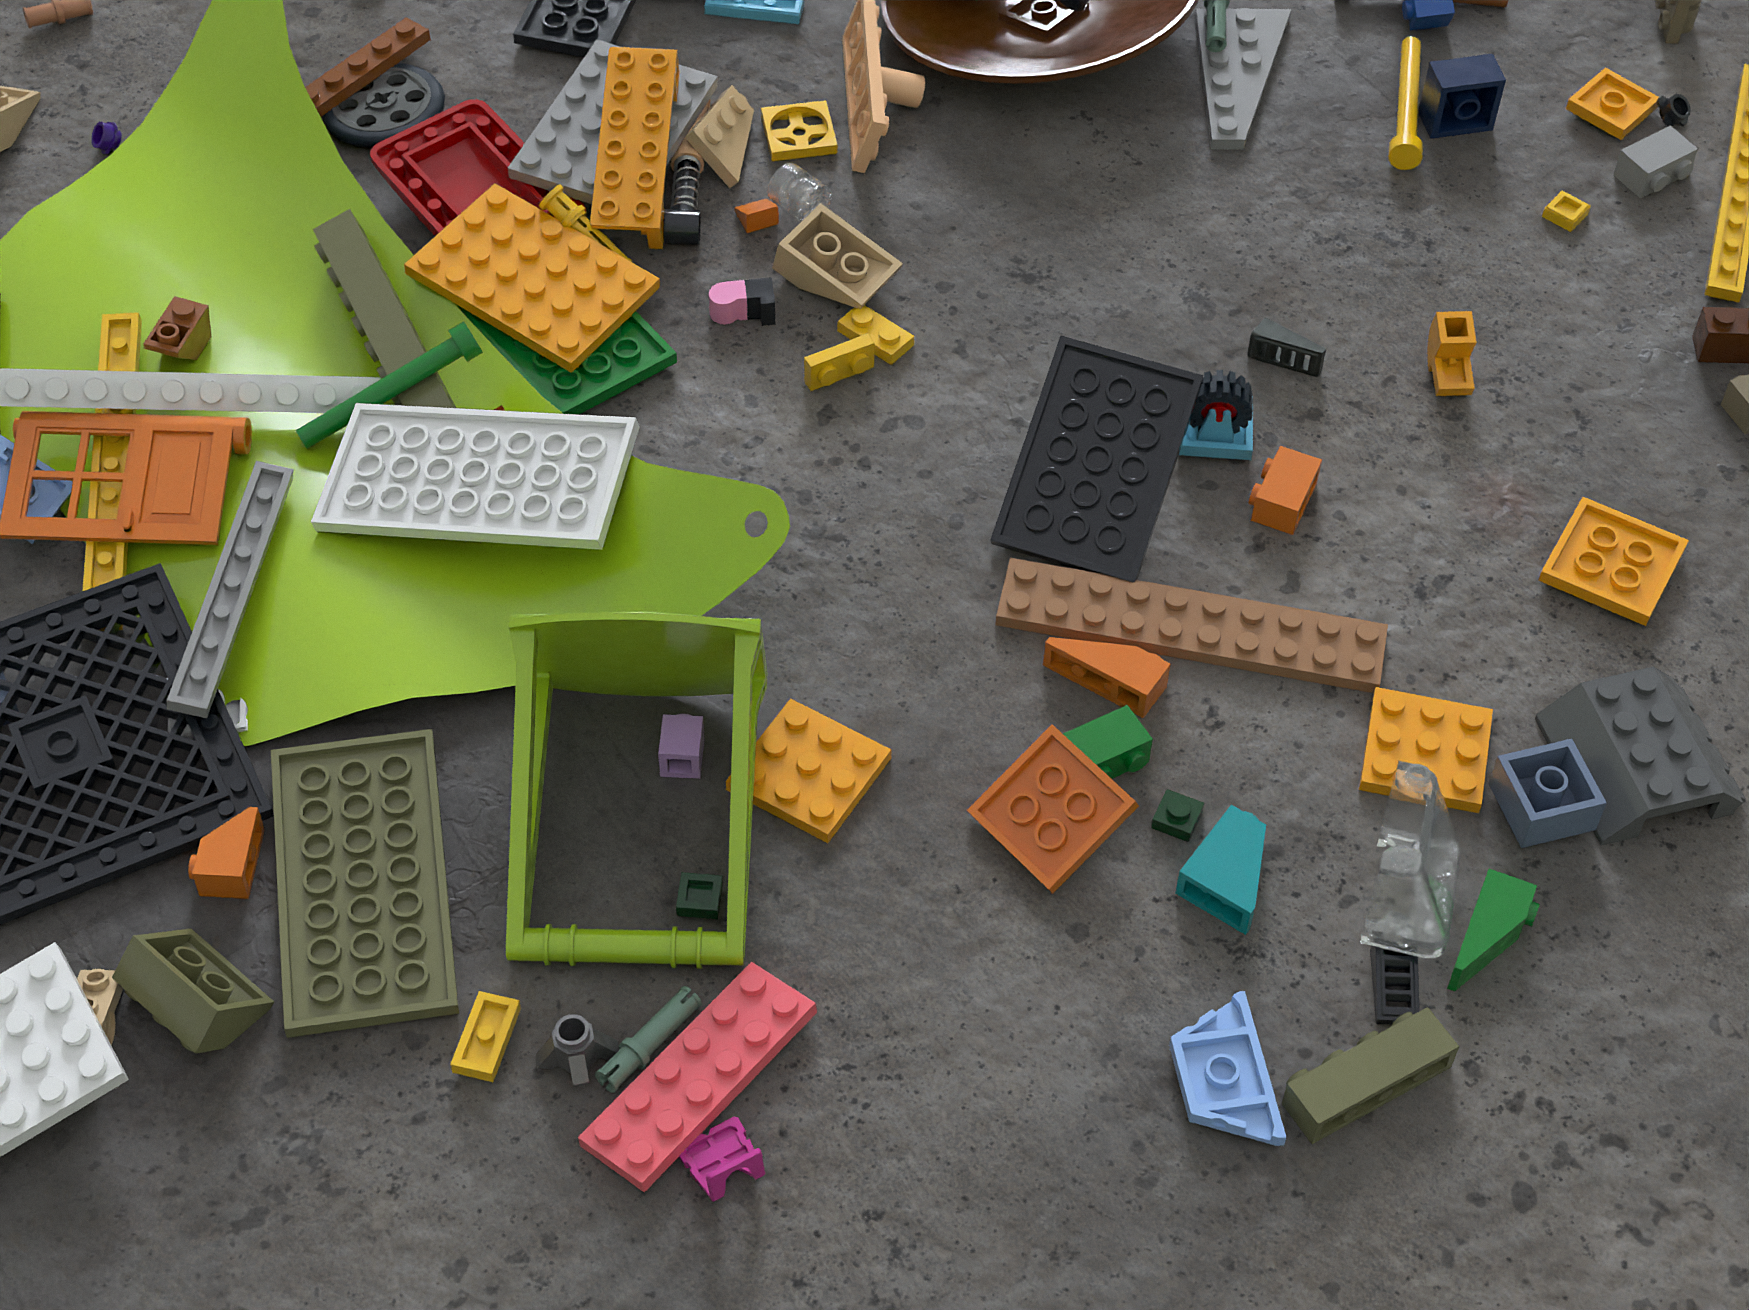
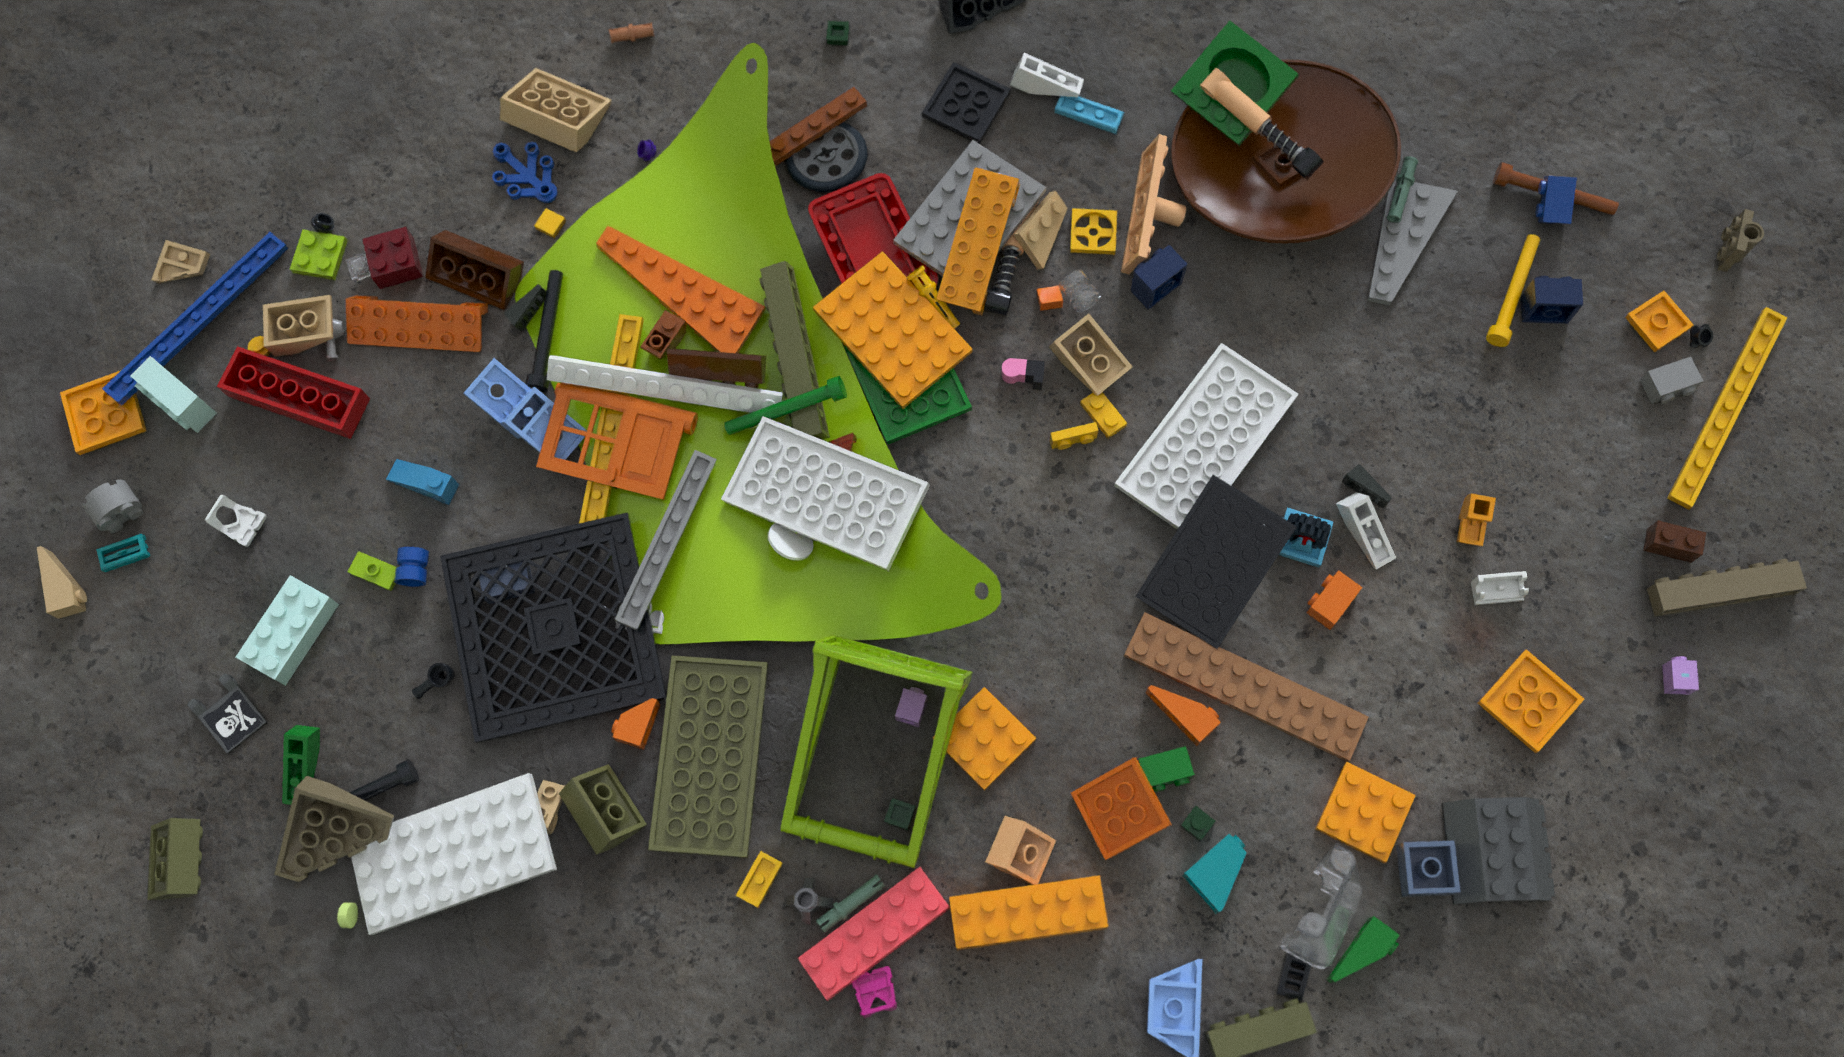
camera: 20 degrees right, 20 degrees up
yellow tile [1542,191,1591,232] -> none
none -> orange wing [596,226,765,353]
none -> reddish brown slope [667,349,766,388]
none -> white piece [768,523,813,560]
none -> light orange brick [949,875,1108,950]
none -> light nougat slope [985,816,1056,885]
none -> white plate [1114,343,1298,530]
none -> dark blue brick [1130,245,1187,310]
none -> white slope [1336,492,1396,569]
none -> white hinge [1471,571,1529,605]

